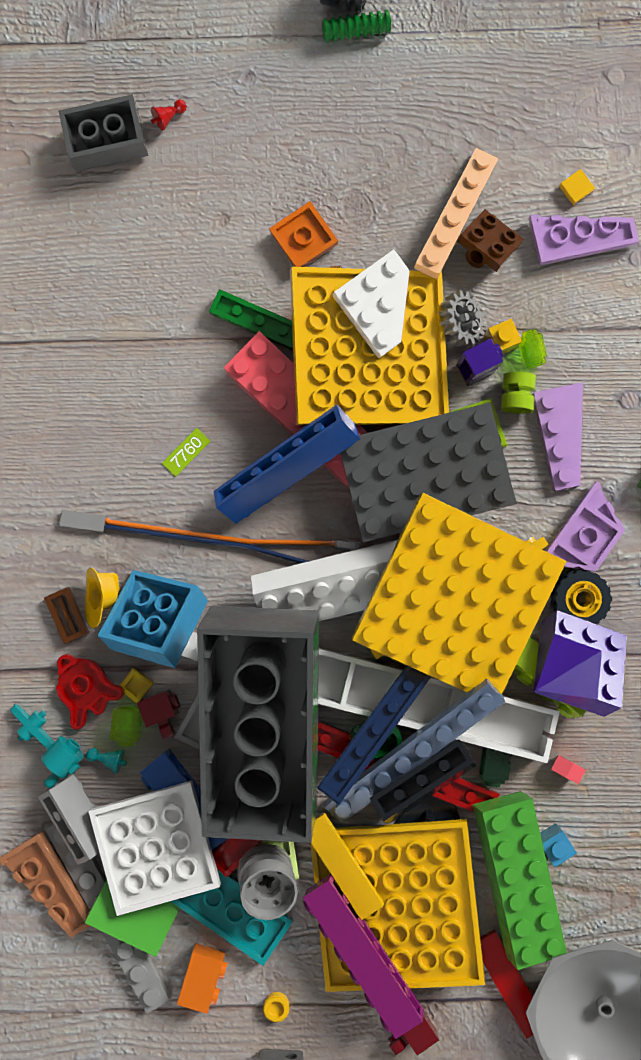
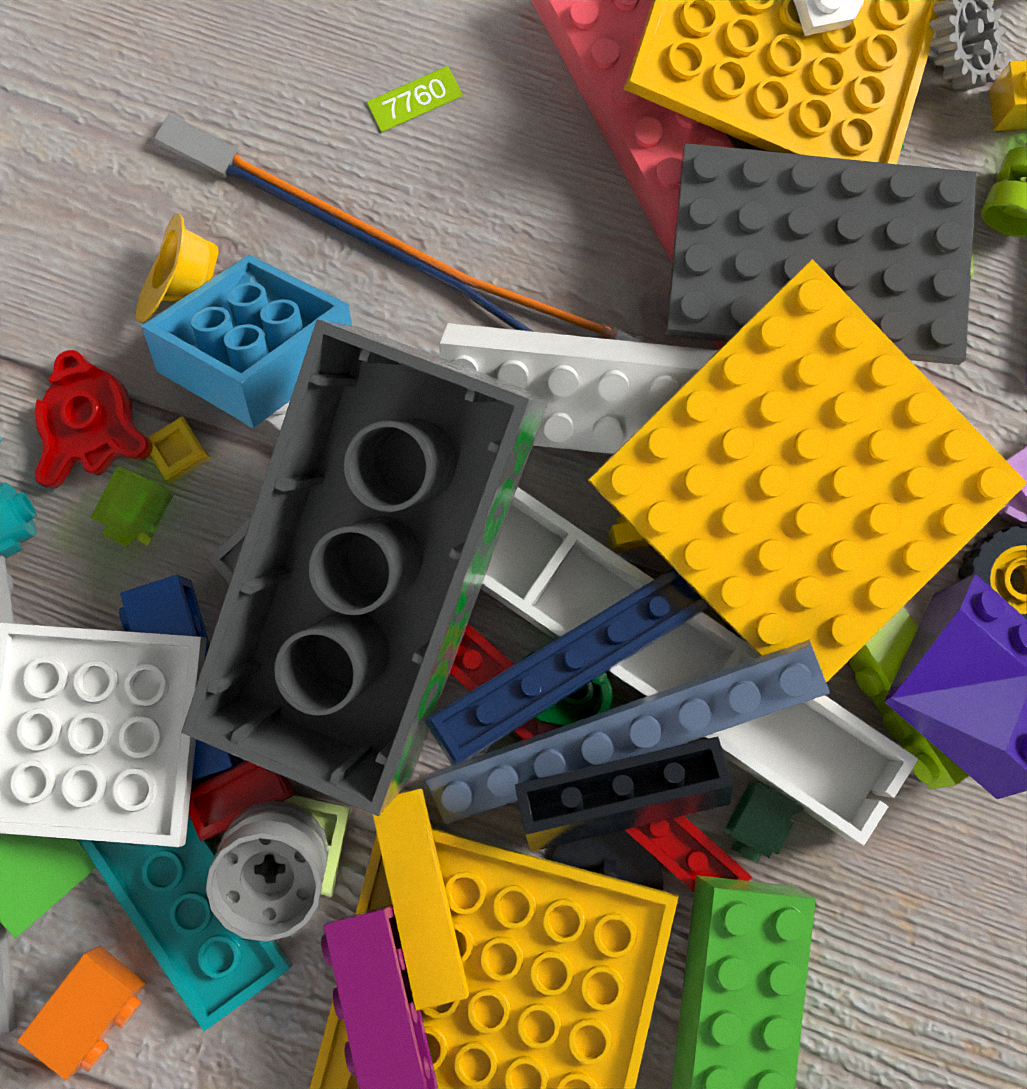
camera: 15 degrees right, 5 degrees down
reddish brown tile [44,587,90,644] -> none
teal piece [86,748,127,775] -> none
dark red brick [137,689,180,740] -> none
blue brick [213,404,360,524] -> none
dark purple piece [456,339,503,387] -> none
dark azure brick [540,823,577,867] -> none
coral piece [551,755,585,784] -> none

